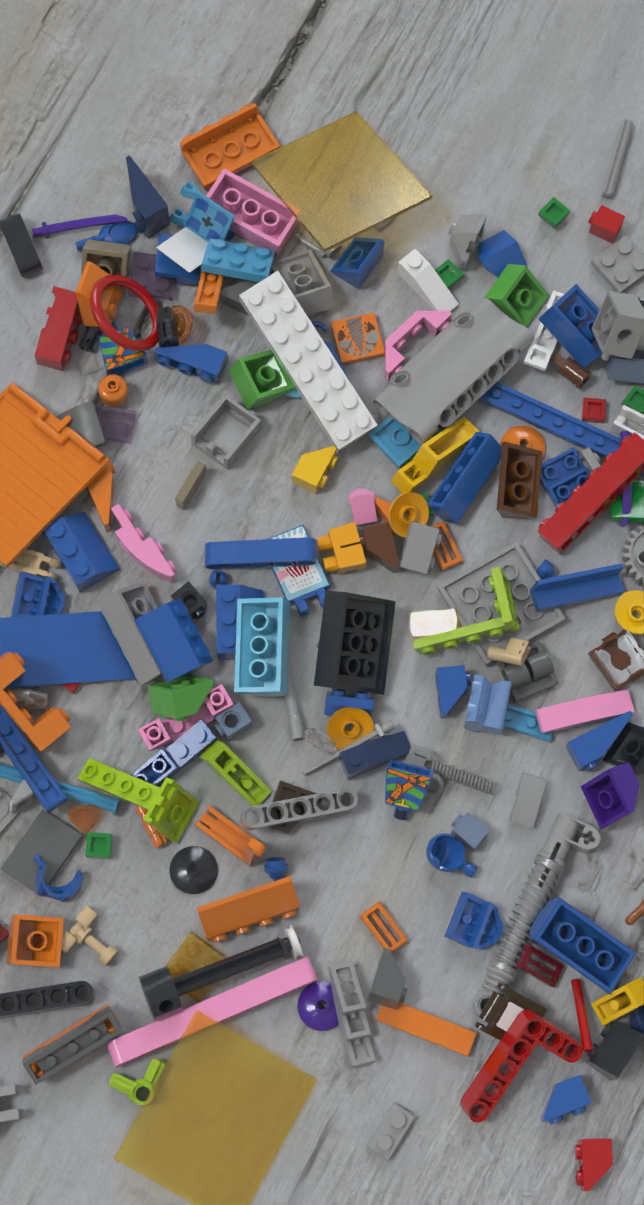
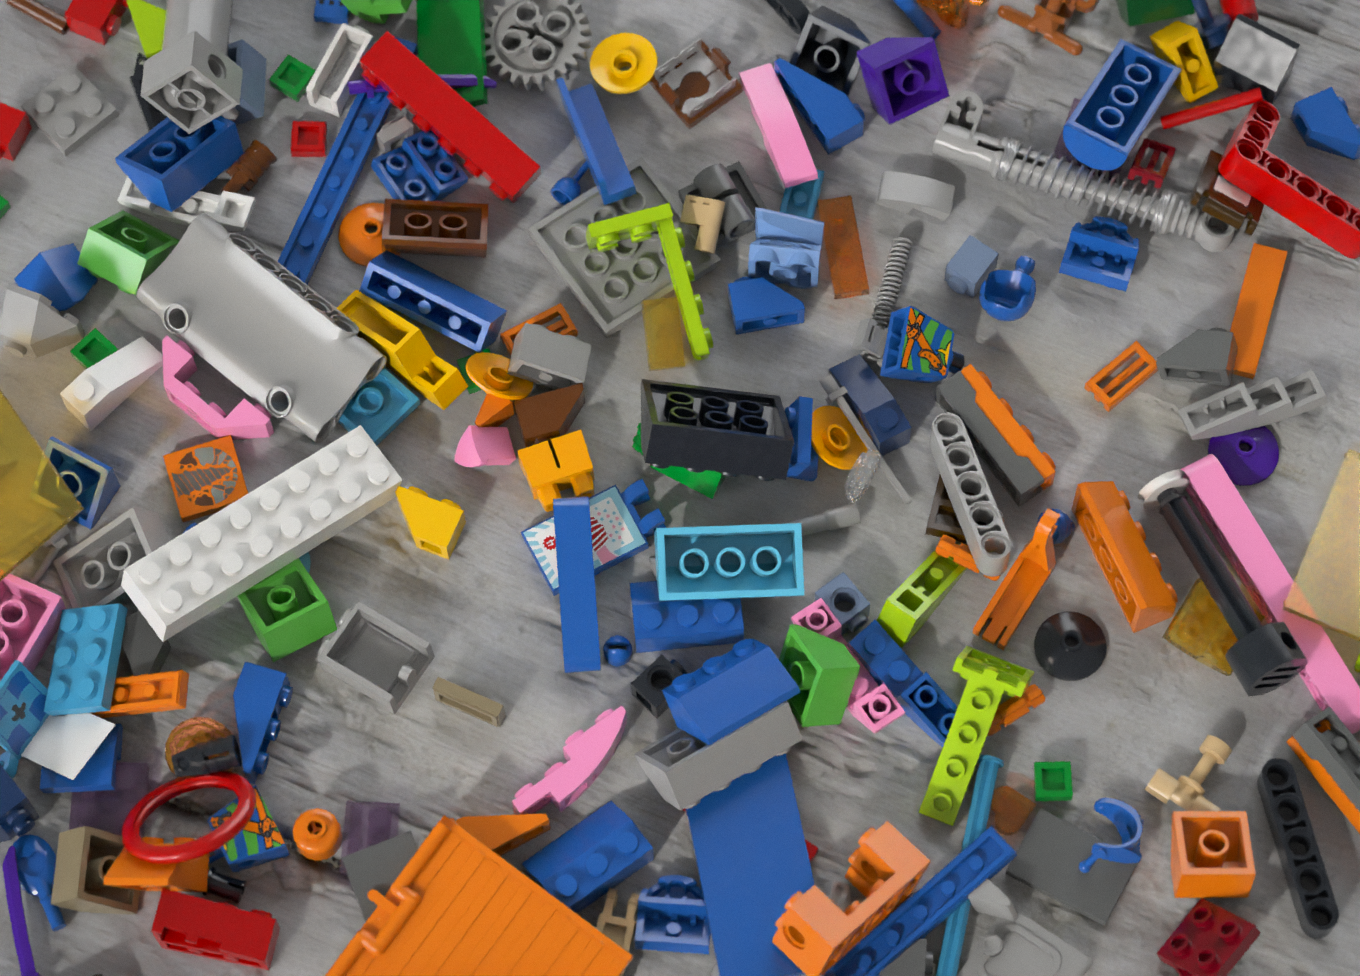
camera: 90 degrees left, 5 degrees down
none -> clear orange plate [817,195,869,299]
none -> dark grey piece [935,364,1056,507]
none -> orange axle [935,535,1001,581]

